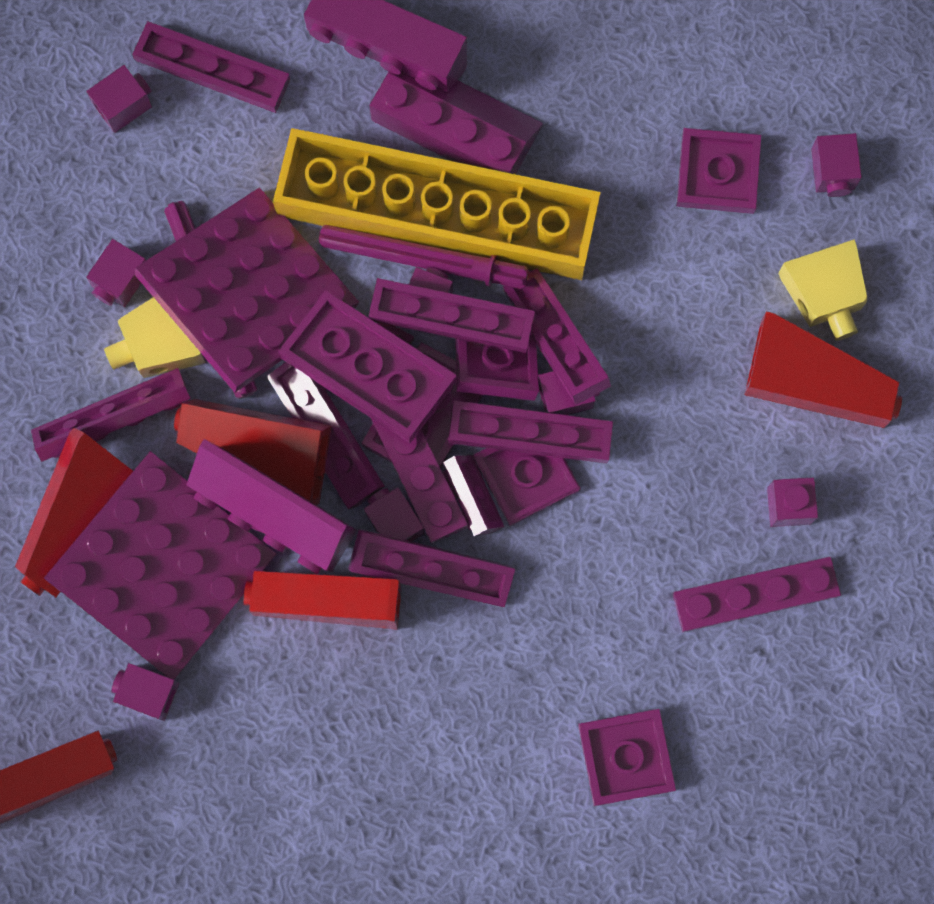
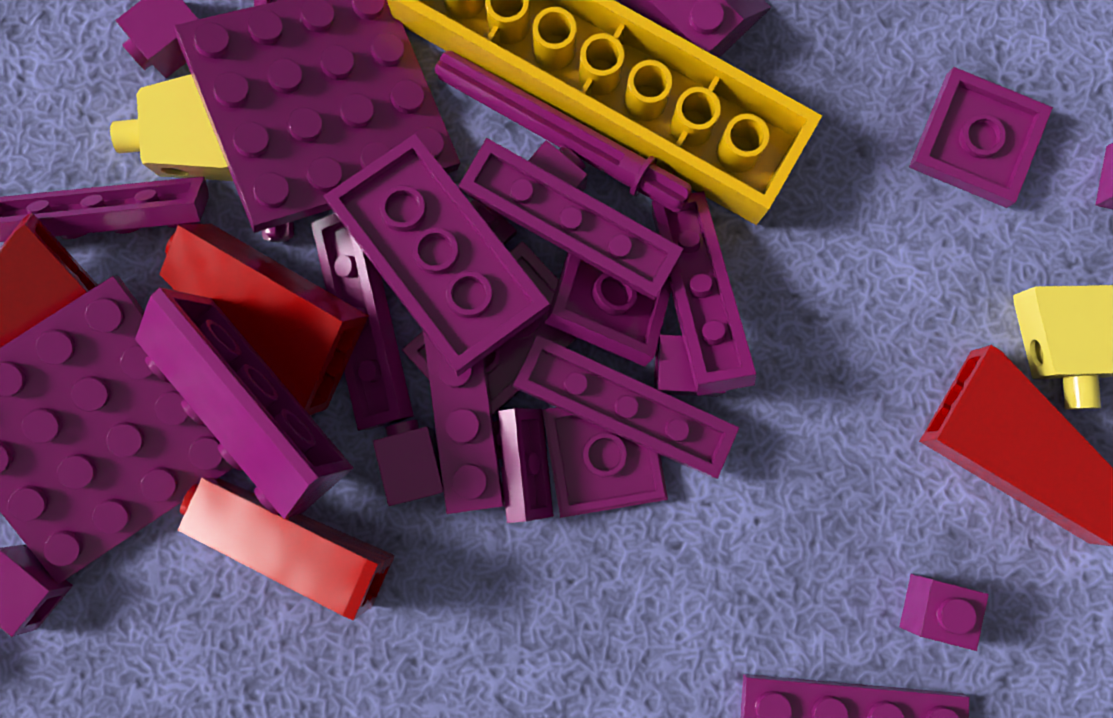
camera: 15 degrees right, 5 degrees up
magenta plate [348,529,515,608] -> none

